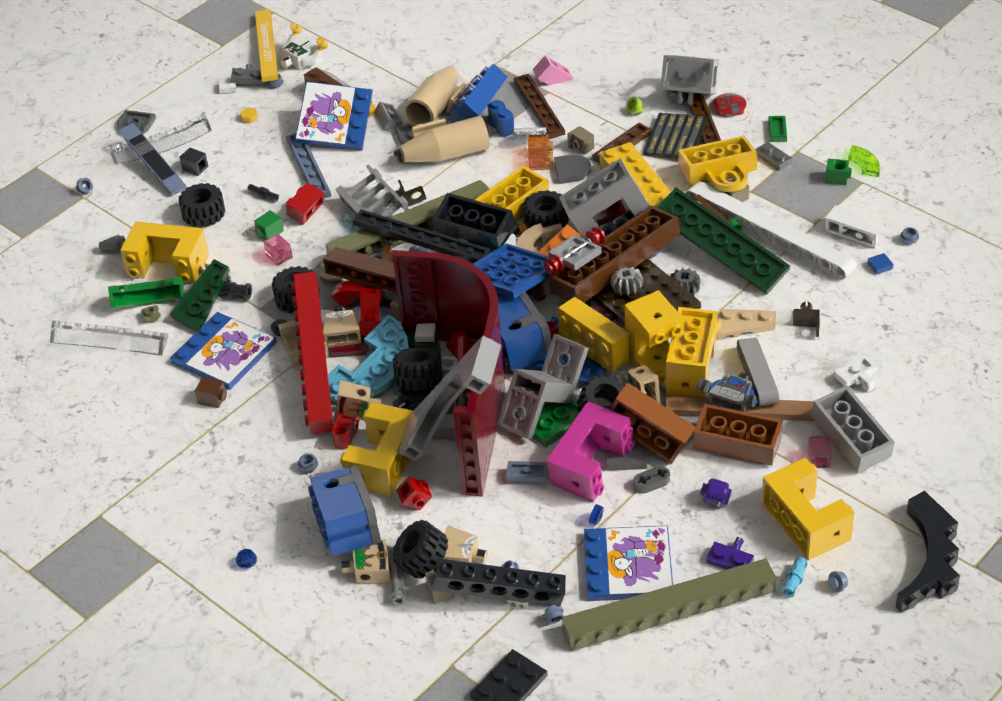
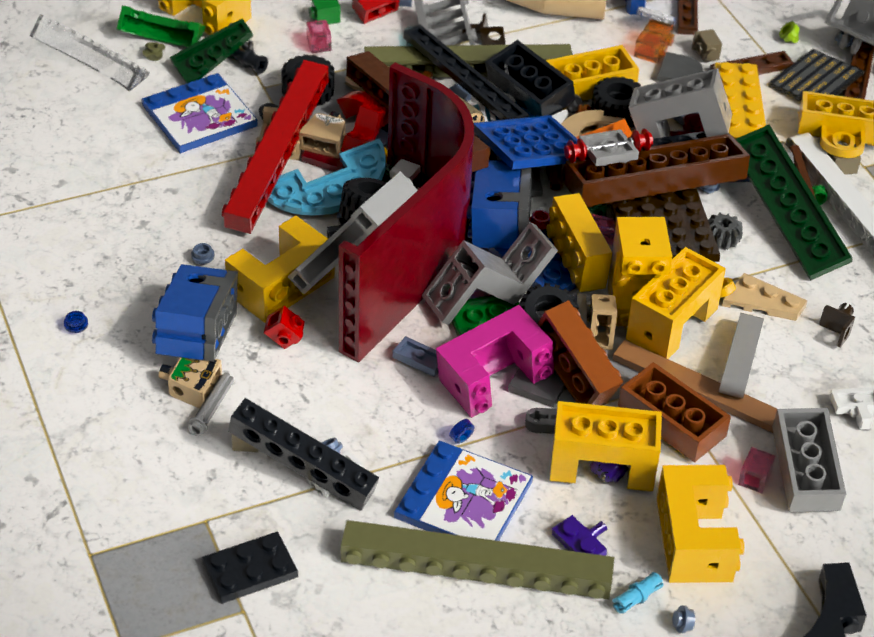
camera: 20 degrees right, 0 degrees up
reddish brown brick [194,377,227,408] -> none
red piece [331,412,360,450] -> none
tan torso [336,381,382,420] -> none
black tyre [392,520,448,579] -> none
tan torso [443,526,488,563] -> none
sand blue plate [542,605,564,624] -> none
light grey gear [611,267,643,296] -> none
torso [696,372,758,412] -> none
none -> yellow piece [550,401,662,492]

